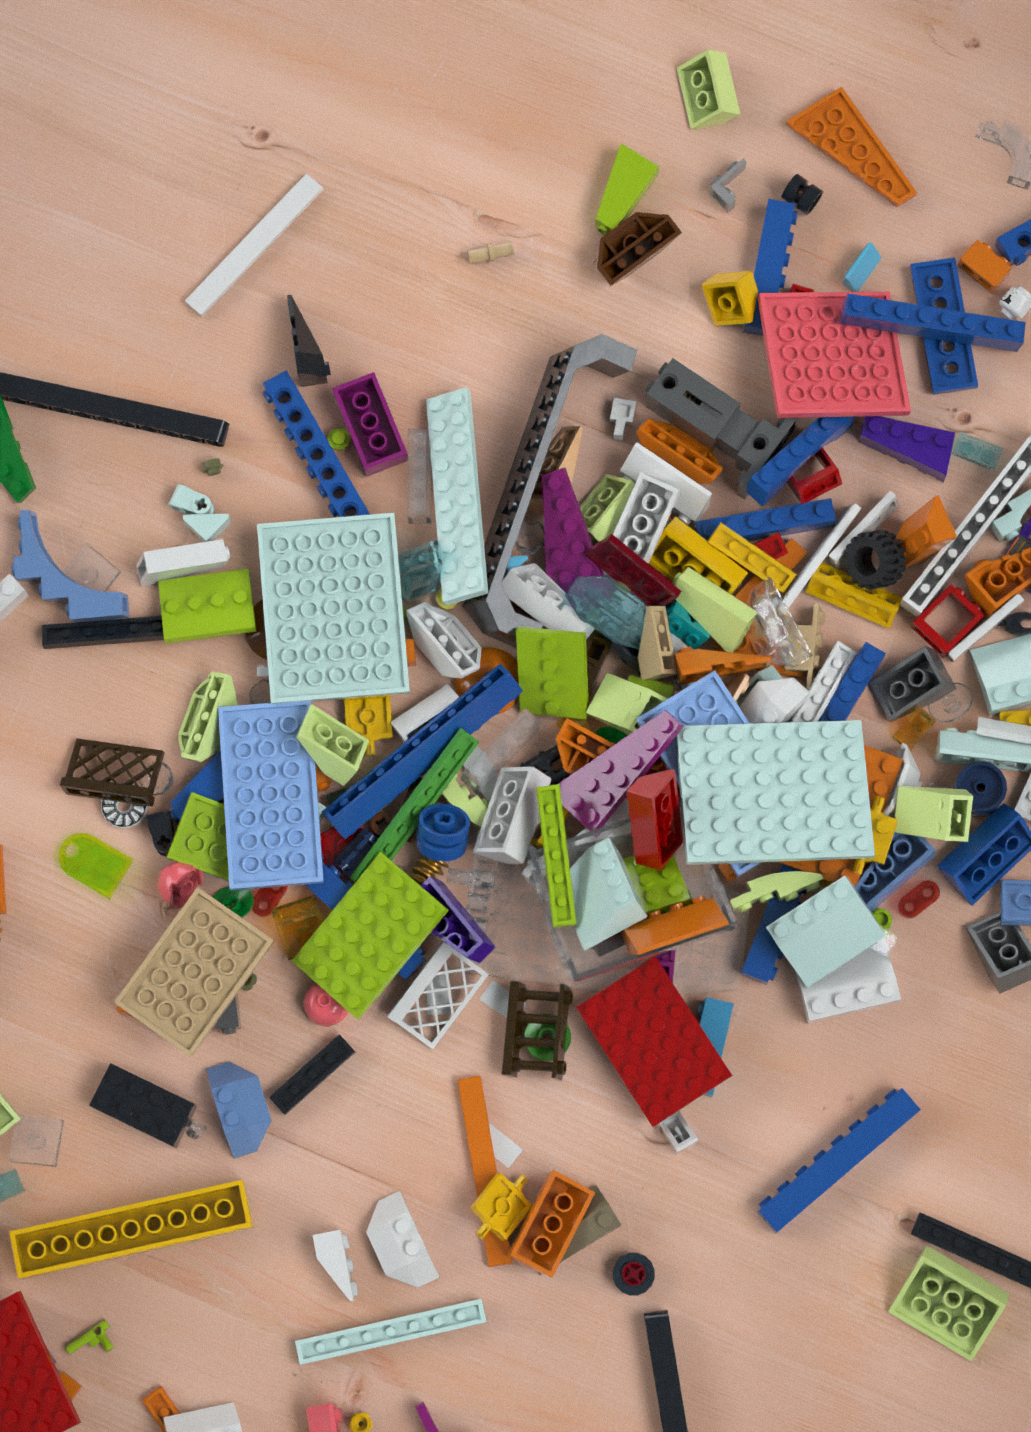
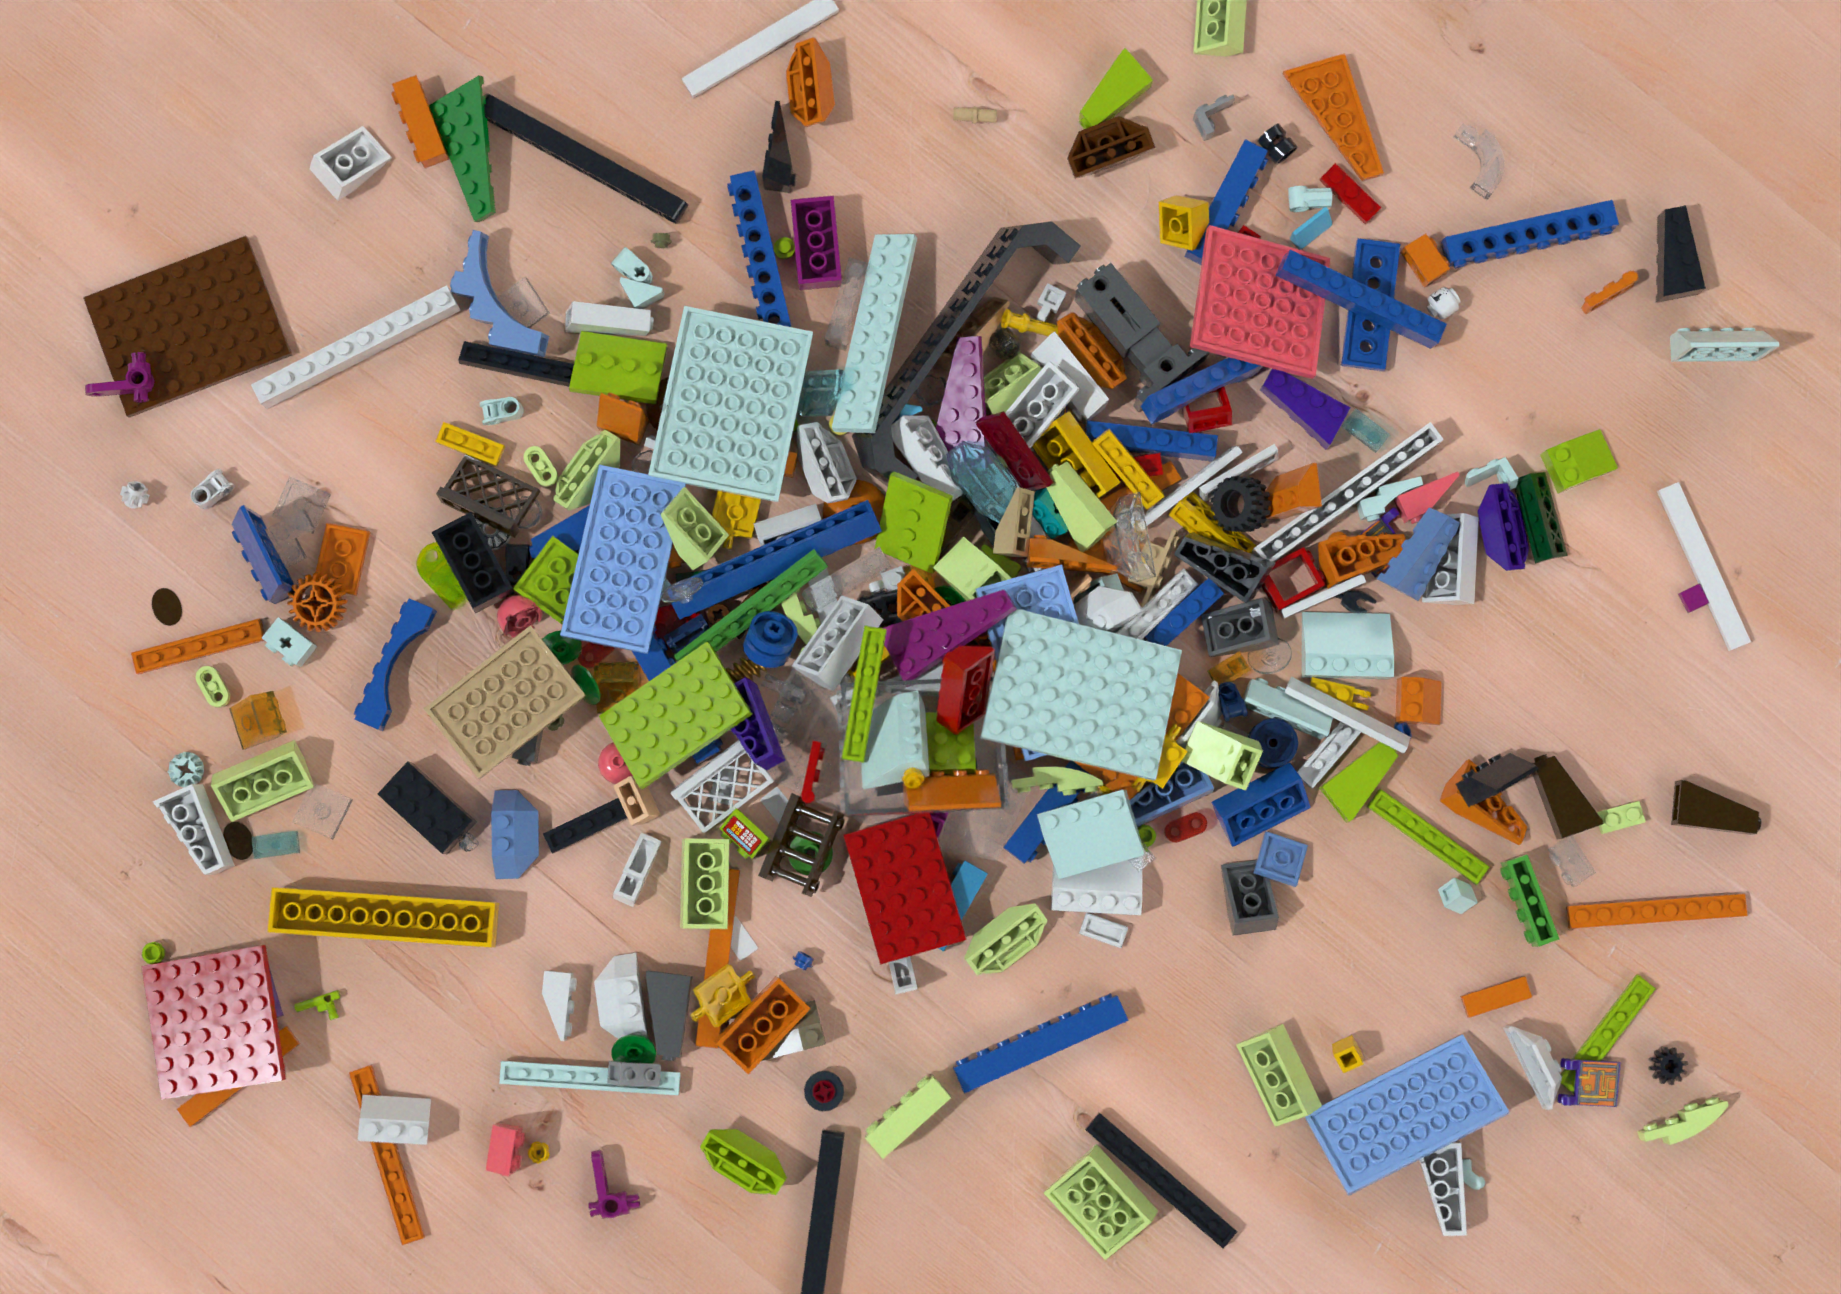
camera: 10 degrees right, 5 degrees up
none -> blue arch [354,598,437,731]
none -> black brick [432,512,514,614]
none -> yellow plate [435,422,505,467]
none -> light aqua piece [479,397,524,425]
none -> yellowish green plate [523,446,558,487]
none -> green dish [571,665,600,705]
none -> orange slope [597,392,649,446]
none -> light grey bracket [607,1061,661,1087]
none -> green dish [611,1035,656,1064]
none -> light nougat brick [613,776,661,826]
none -> white slope [613,833,661,907]
none -> dark grey slope [646,970,693,1061]
none -> clear dish [661,577,703,604]
none -> yellowish green slope [680,838,729,929]
none -> lime wedge [700,1129,787,1195]
none -> slope [719,808,771,859]
none -> orange wedge [786,37,835,127]
none -> blue plate [793,951,814,970]
none -> red plate [801,741,825,804]
none -> yellowish green brick [865,1075,951,1159]
none -> white plate [869,566,905,594]
none -> yellow plate [902,767,924,788]
none -> yellowish green wedge [964,904,1048,975]
none -> clear smoke head [989,328,1021,360]
none -> yellow pin [1001,309,1059,337]
none -> white tile [1079,913,1128,948]
none -> black wedge [1174,532,1276,603]
none -> dark blue piece [1218,682,1248,722]
none -> light aqua piece [1288,186,1332,212]
none -> red plate [1319,163,1382,224]

